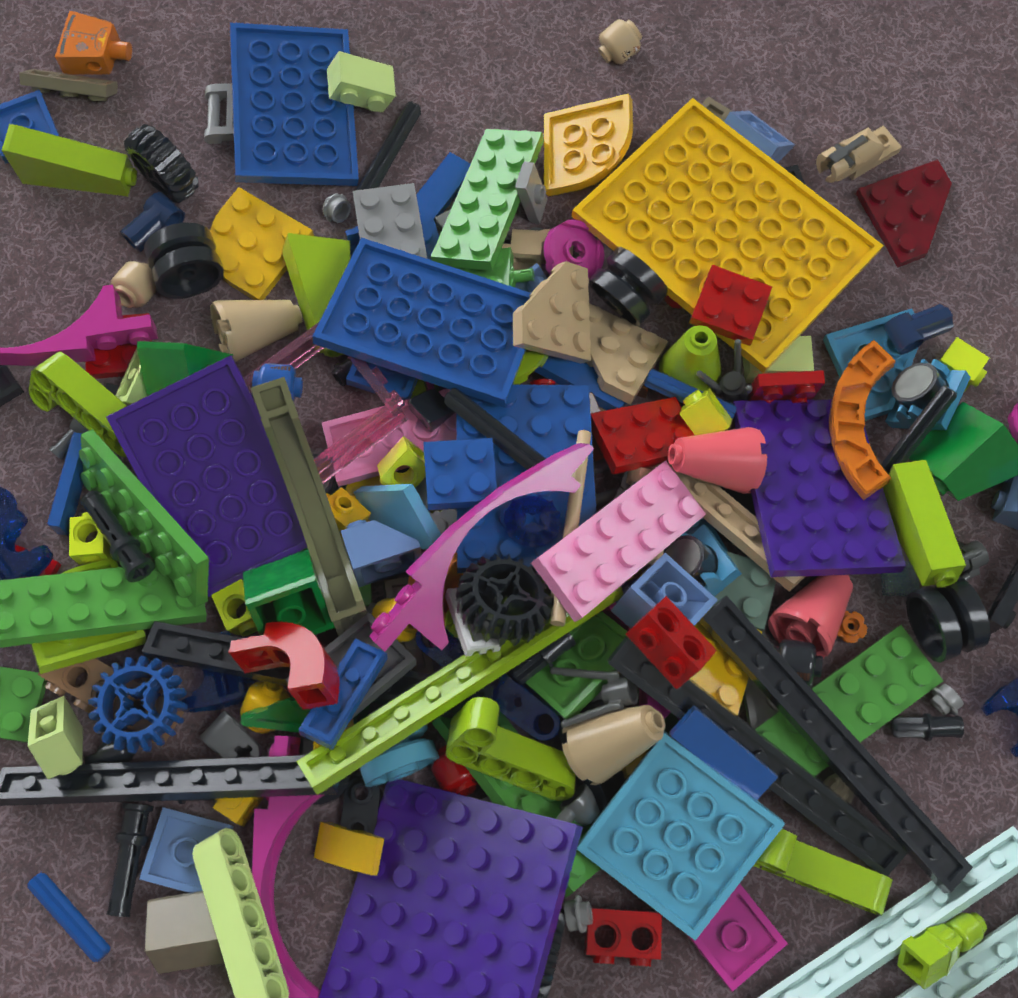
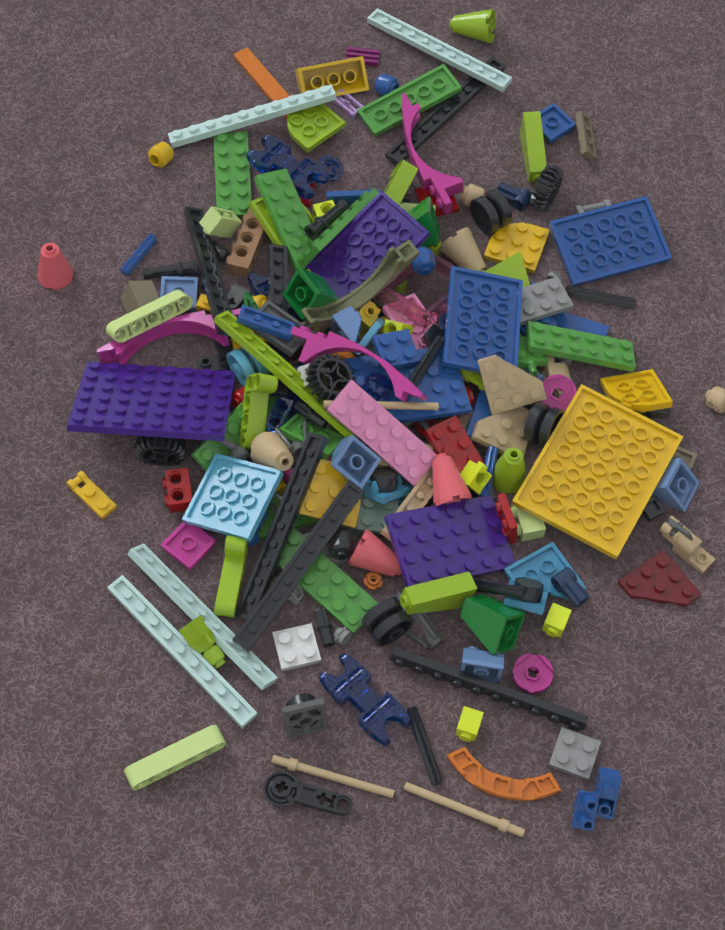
camera: 75 degrees right, 10 degrees down
orange torso [55,11,132,75] -> none
blue gear [88,656,188,754] -> none
red arch [229,622,340,710] -> none
yellow slope [313,822,384,875] -> none
yellowish green brick [327,51,396,112] -> none
light grey plate [515,162,548,224] -> none
light grey plate [564,895,593,933] -> none
red brick [626,596,717,690] -> none
blue tile [670,705,778,800] -> none
red plate [689,264,772,346] -> none
dark grey plant [696,339,753,402] -> none
orange tile [829,340,896,500] -> none
none -> white plate [272,623,321,671]

